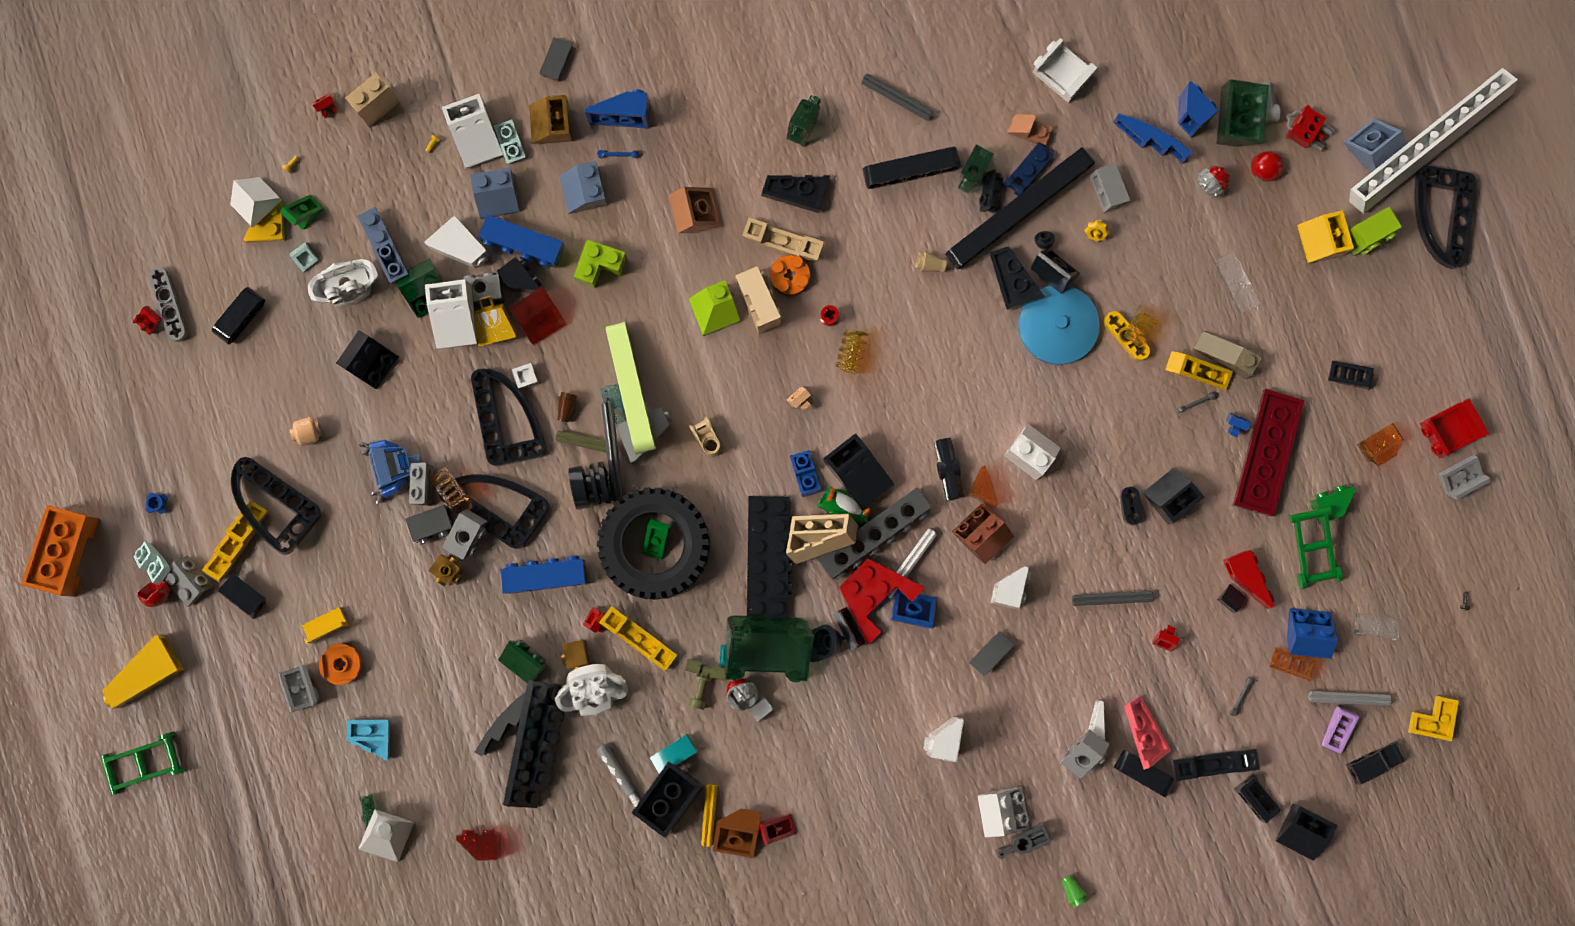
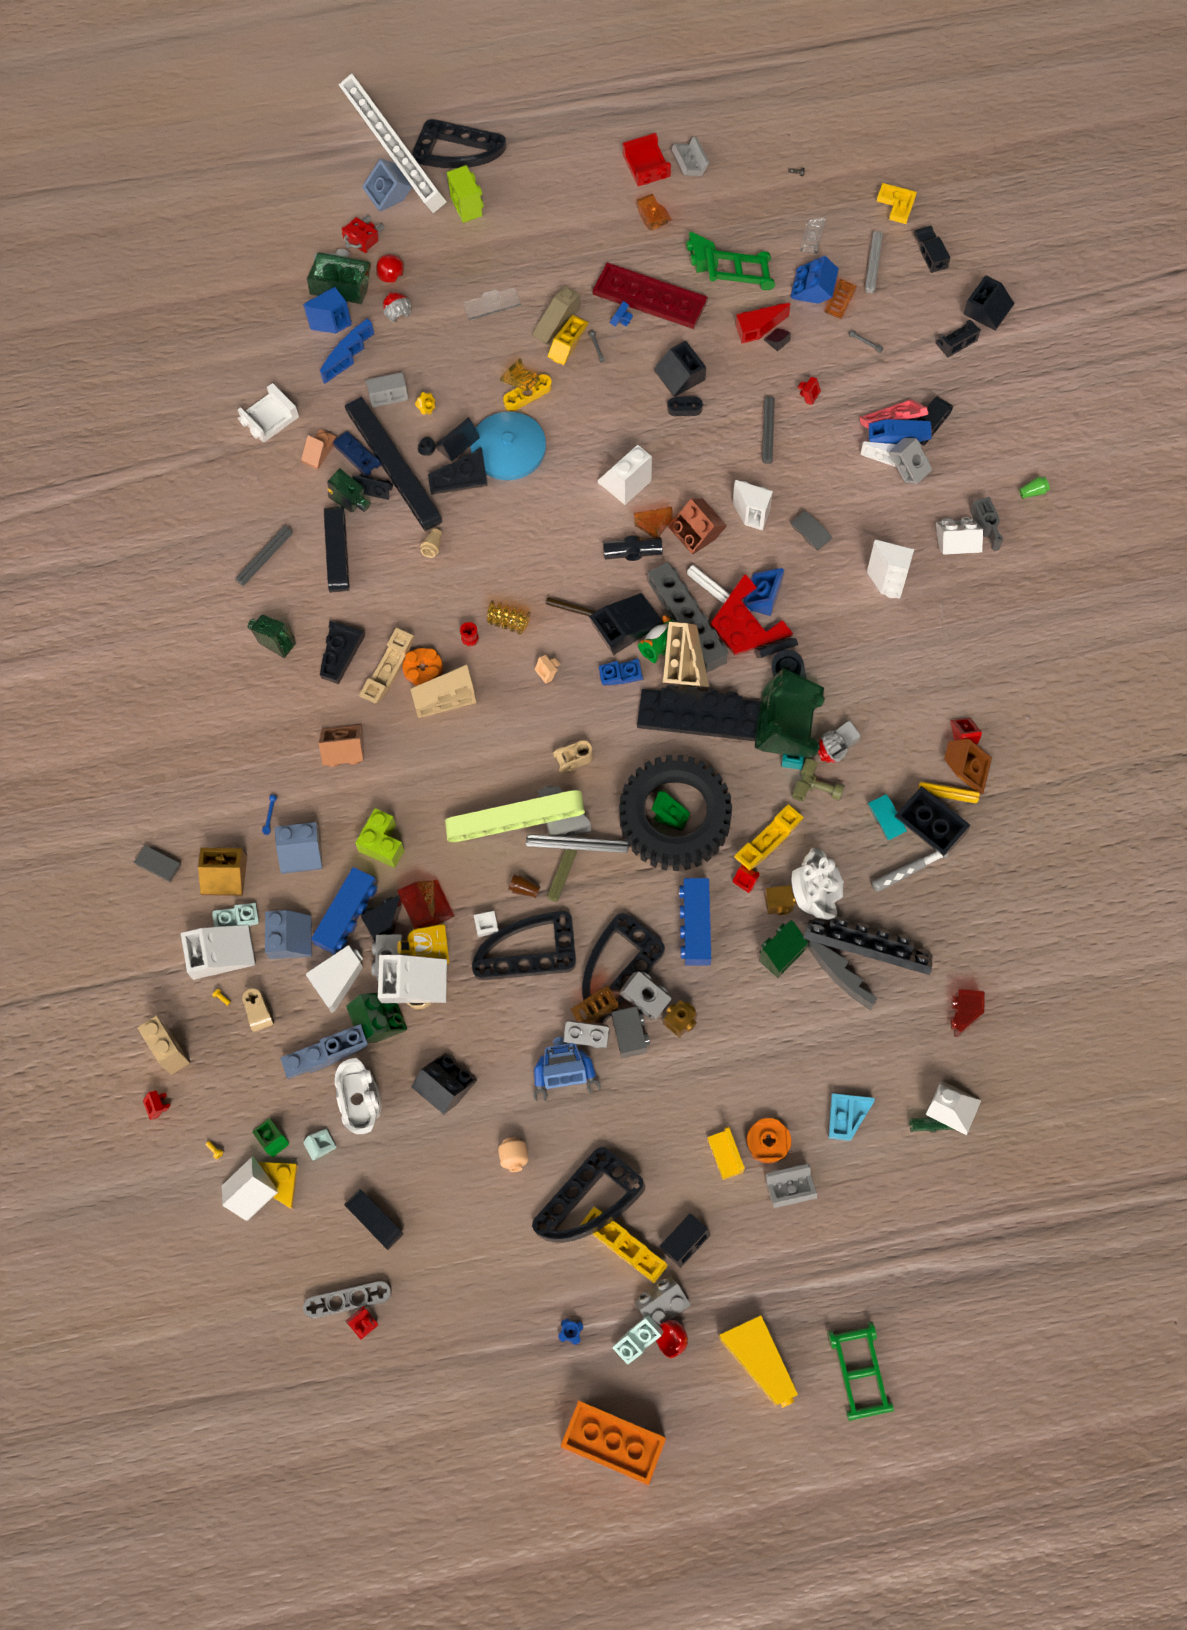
camera: 80 degrees left, 15 degrees down
black wheel [568,461,612,510] -> none
blue slope [585,89,650,128] -> none
clear light blue piece [600,384,627,424] -> none
lime slope [689,280,741,336] -> none
black slope [1173,749,1260,781] -> none
yellow slope [1297,210,1354,263] -> none
lavender slope [1321,706,1359,754] -> none
black slope [1328,361,1374,390] -> none
none -> tan piece [242,988,274,1033]
none -> dark brown bar [546,597,597,617]
none -> blue slope [869,419,932,444]

